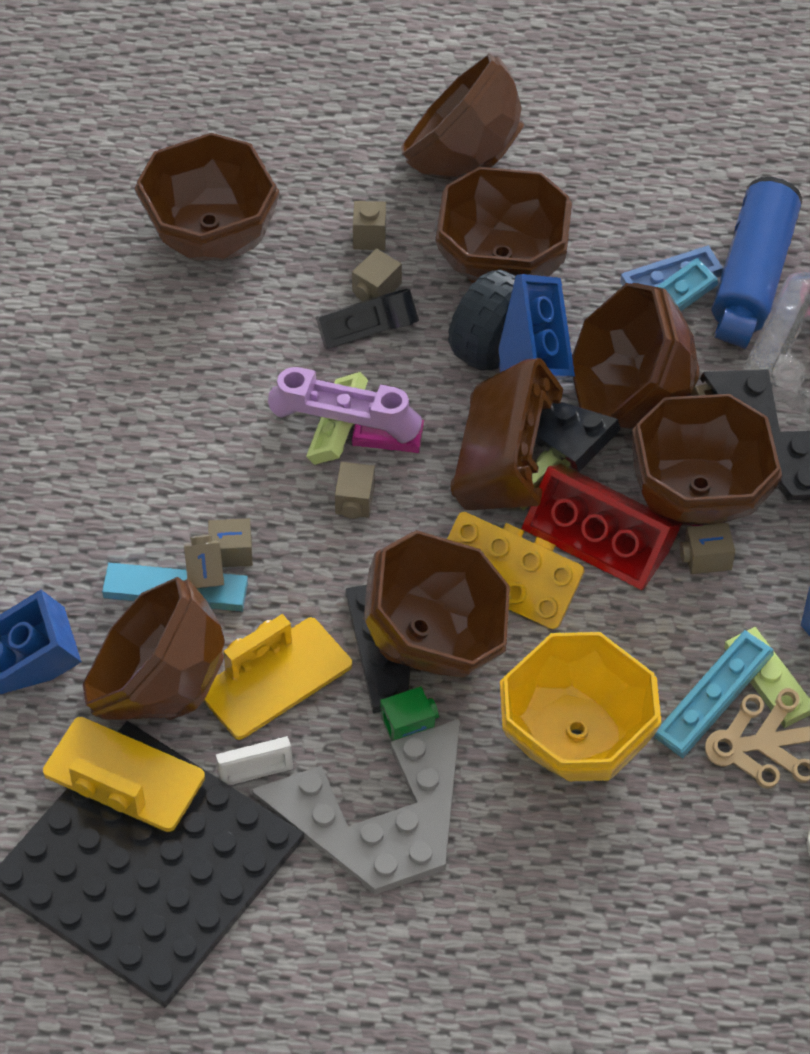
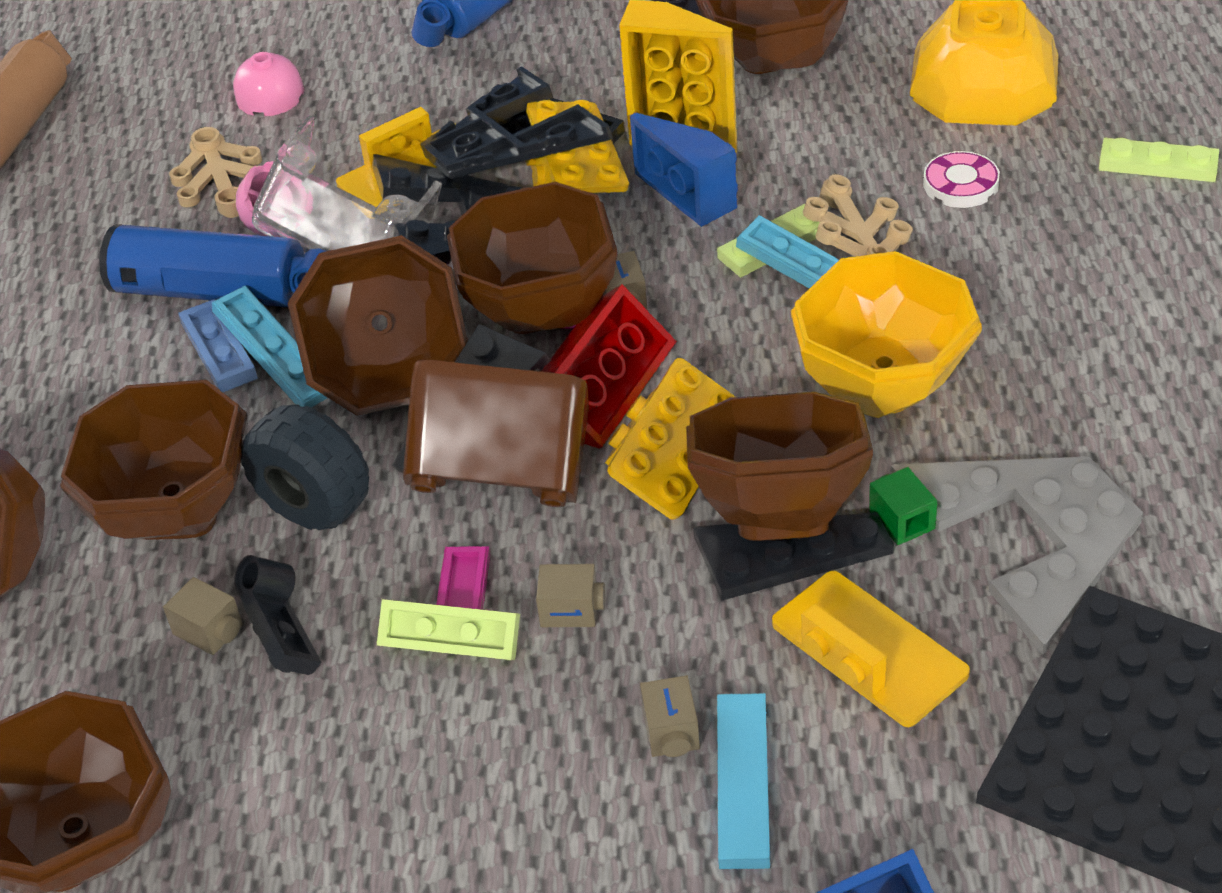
camera: 90 degrees left, 10 degrees down
yellow bracket [43,717,205,832] -> none
reddish brown rock [83,577,225,720] -> none
dark tan brick [184,535,224,588] -> none
white tile [216,736,294,786] -> none
lavender plate [268,367,422,443] -> none
dark tan brick [353,201,386,250] -> none
blue slope [498,274,575,380] -> none

